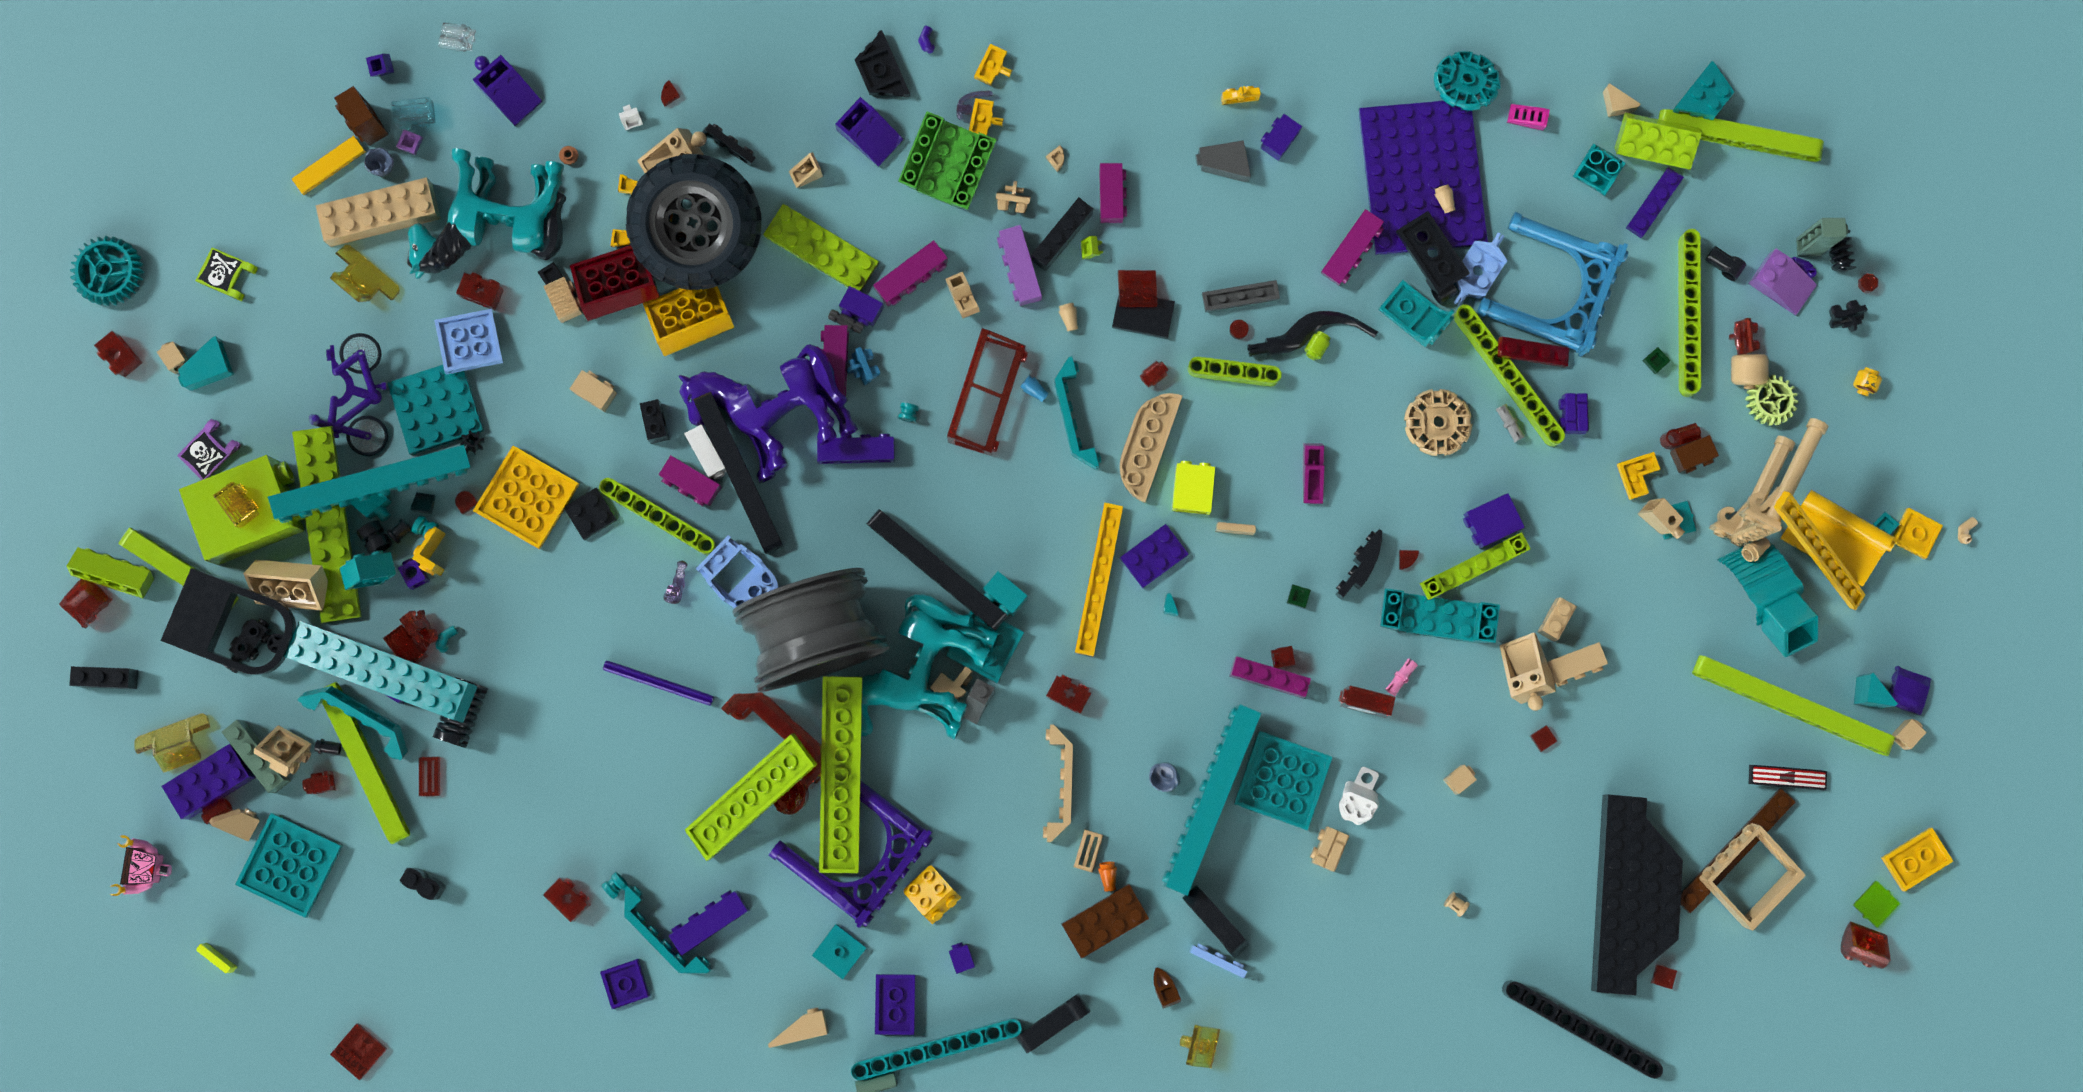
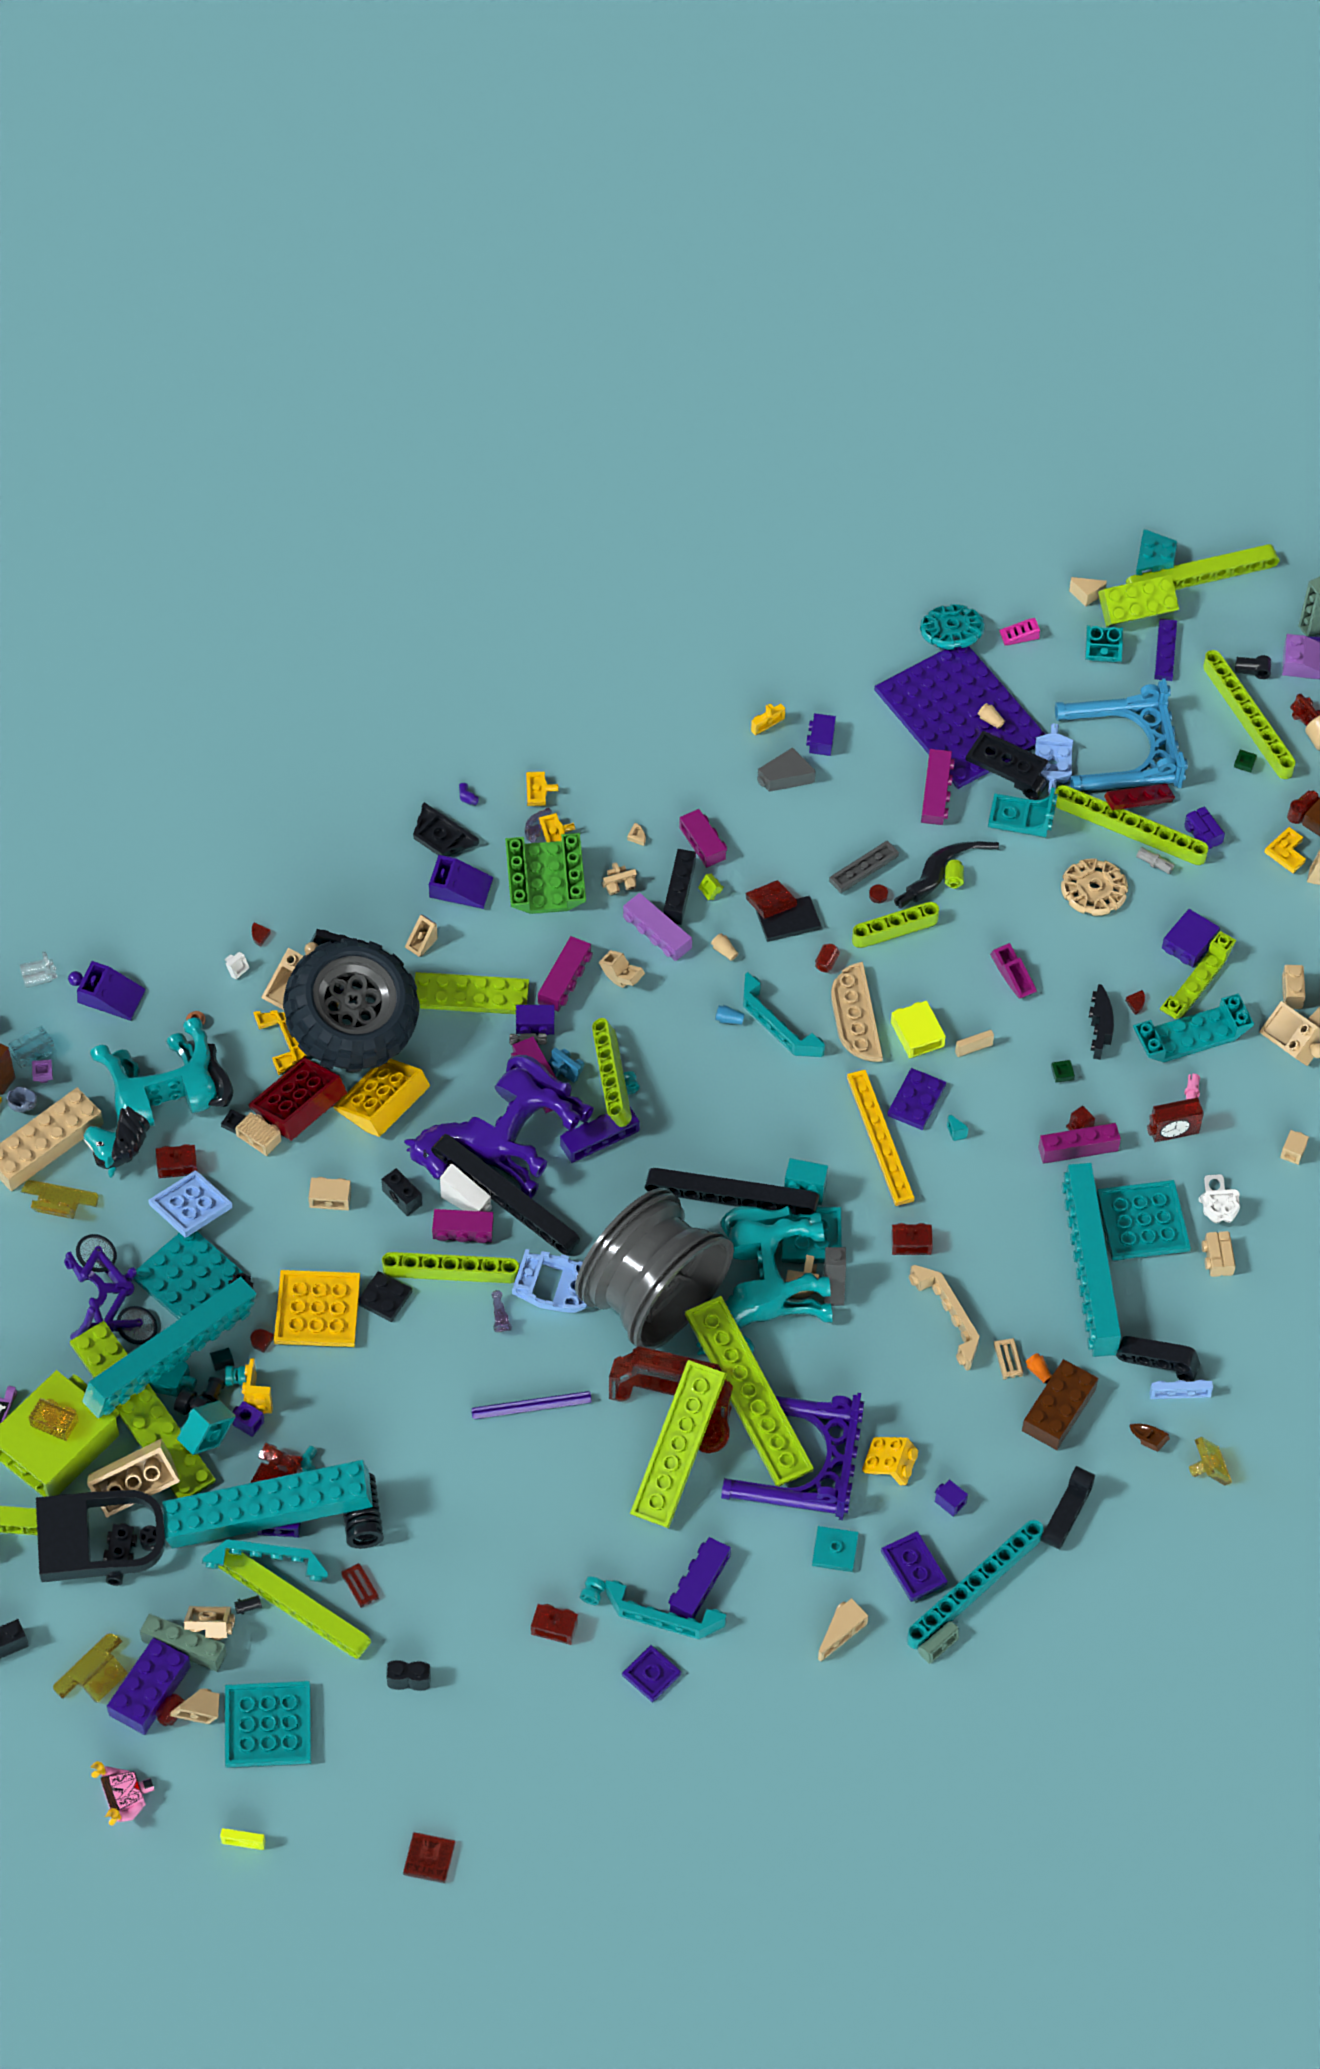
camera: 25 degrees left, 25 degrees down
clear red brick [302,771,336,795] -> none
clear red windscreen [947,328,1028,456] -> none
sand blue hair [1149,762,1180,792] -> none
none -> lime beam [592,1018,632,1127]

